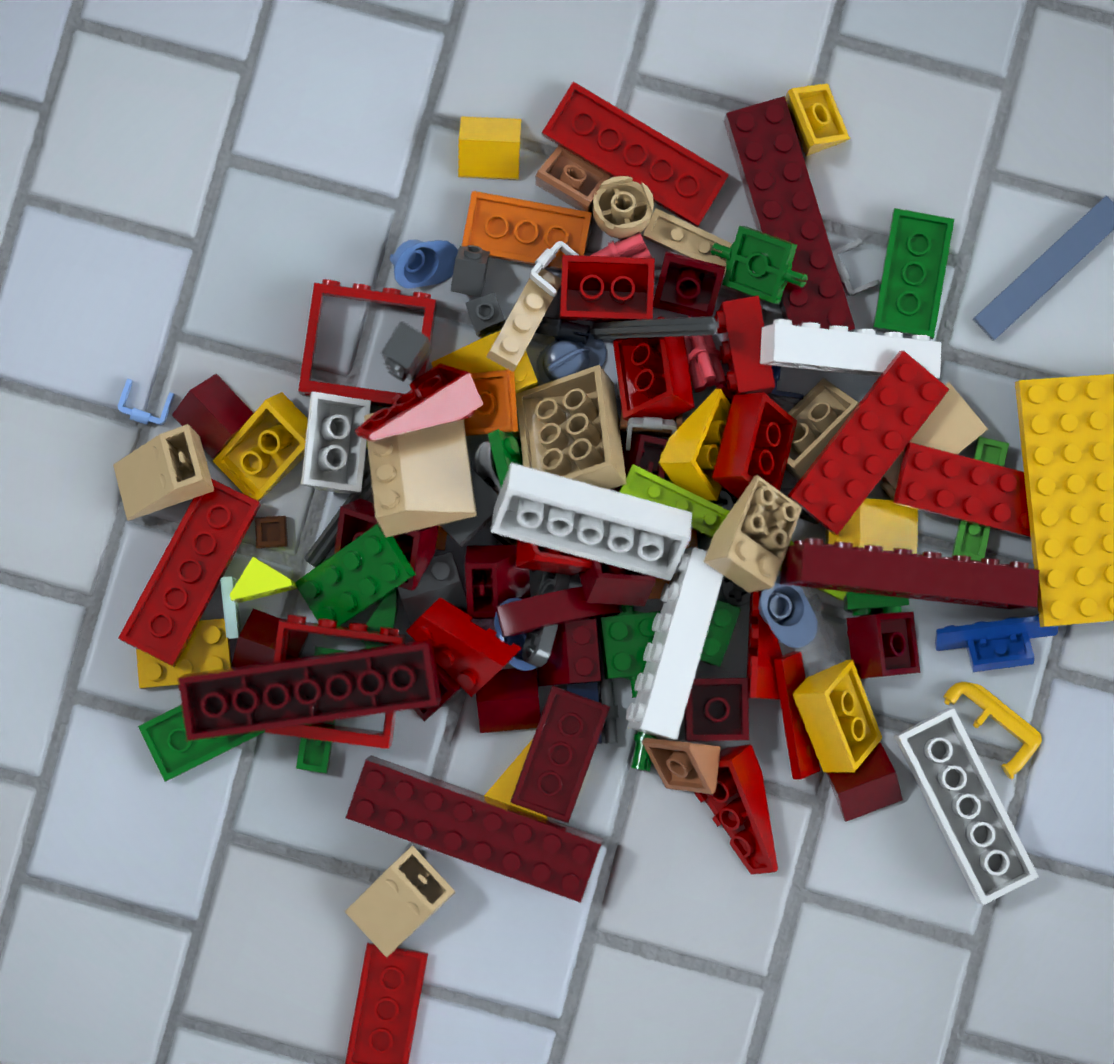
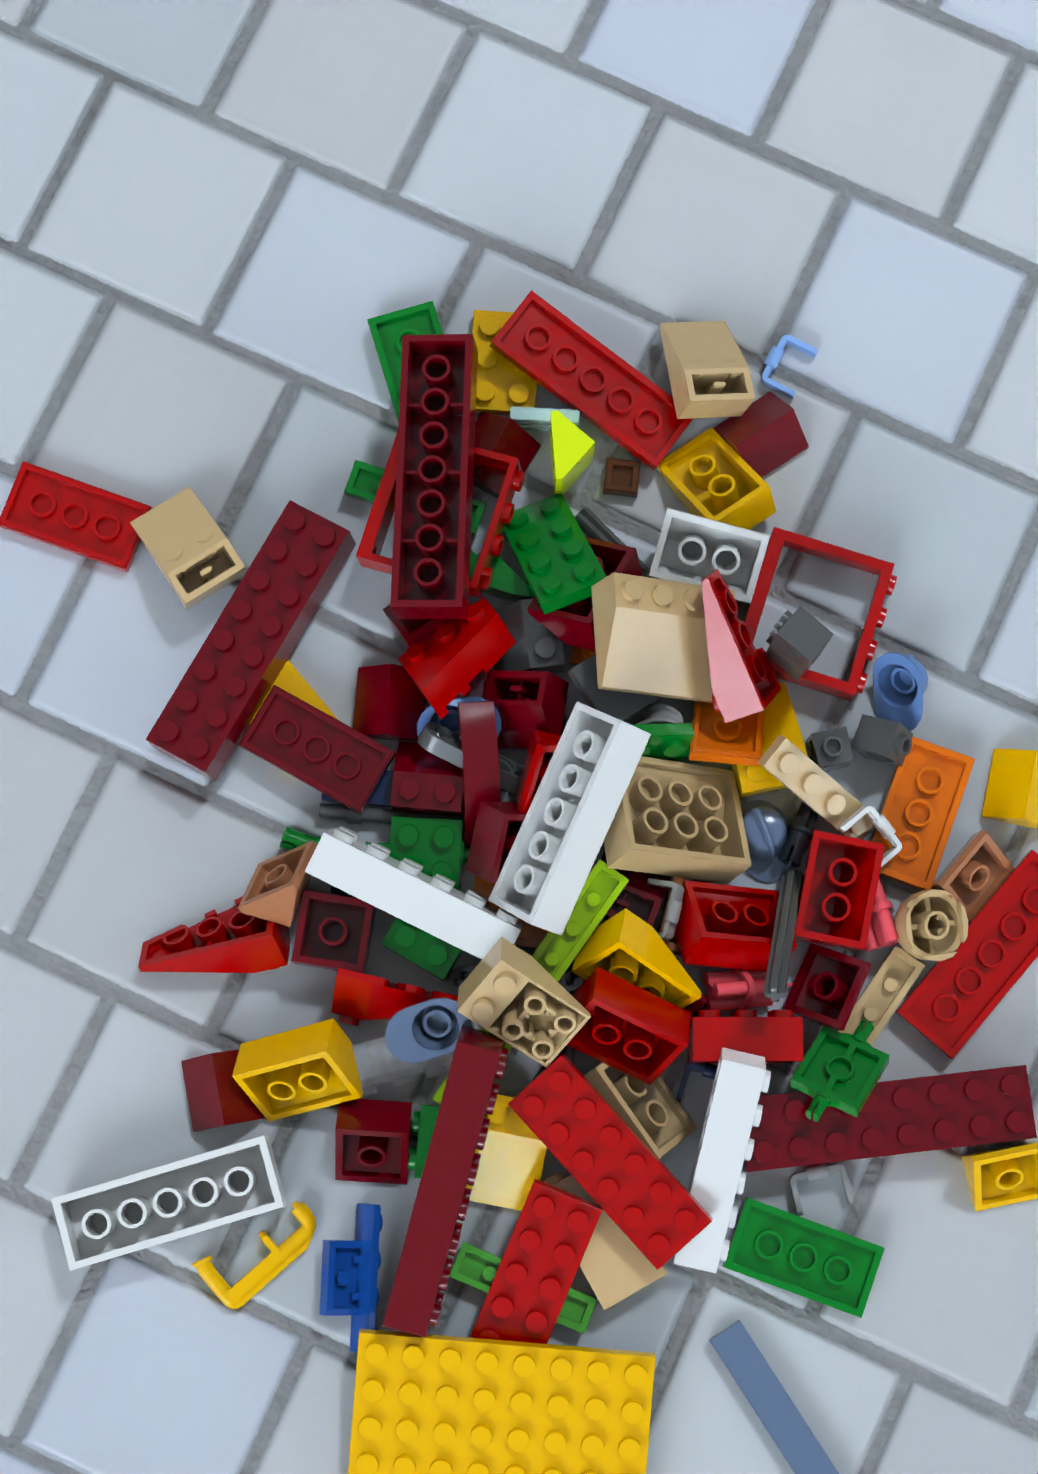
camera: 100 degrees right, 5 degrees down
red tile [774,651,820,780] -> none

